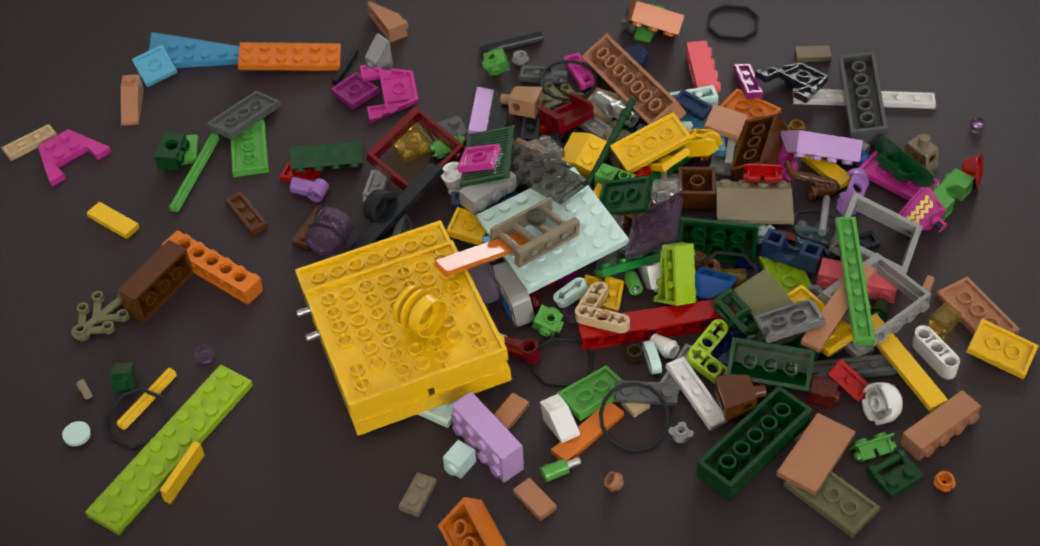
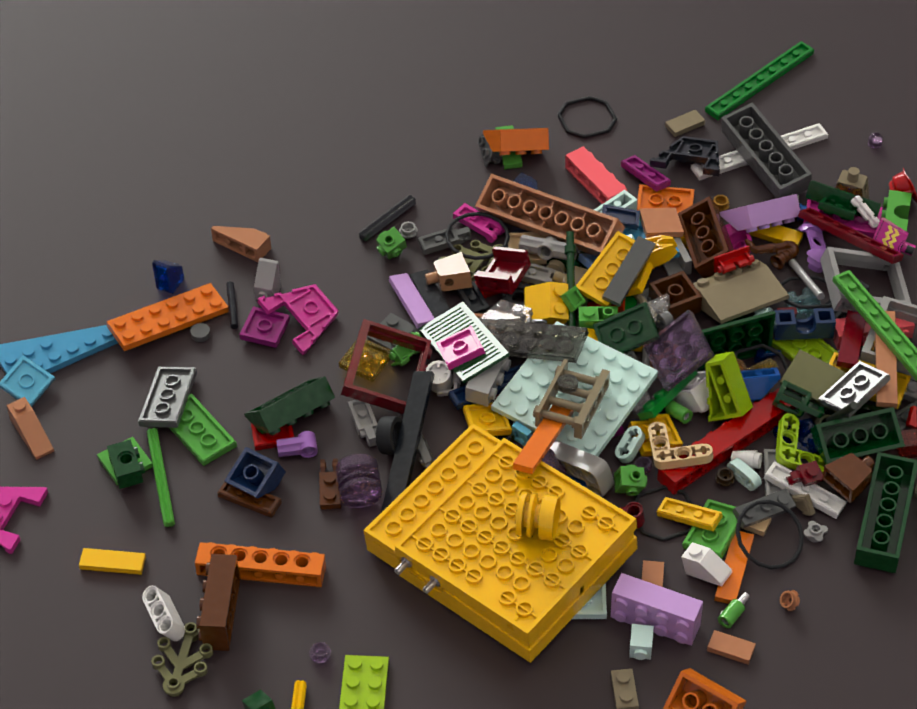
camera: 30 degrees left, 0 degrees up
none -> white beam [142,585,185,642]
none -> clear blue slope [152,260,184,294]
none -> dark grey tile [190,323,210,342]
none -> dark blue slope [224,447,286,499]
none -> bright green tile [560,285,586,312]
none -> dark grey tile [602,236,656,307]
none -> yellow tile [656,497,722,532]
none -> green tile [705,41,814,120]
none -> dark red plate [786,460,823,487]
none -> dark tan tile [791,494,815,516]
none -> dark red tile [798,208,904,264]
none -> dark red tile [836,310,866,369]
none -> white axle [851,195,880,229]

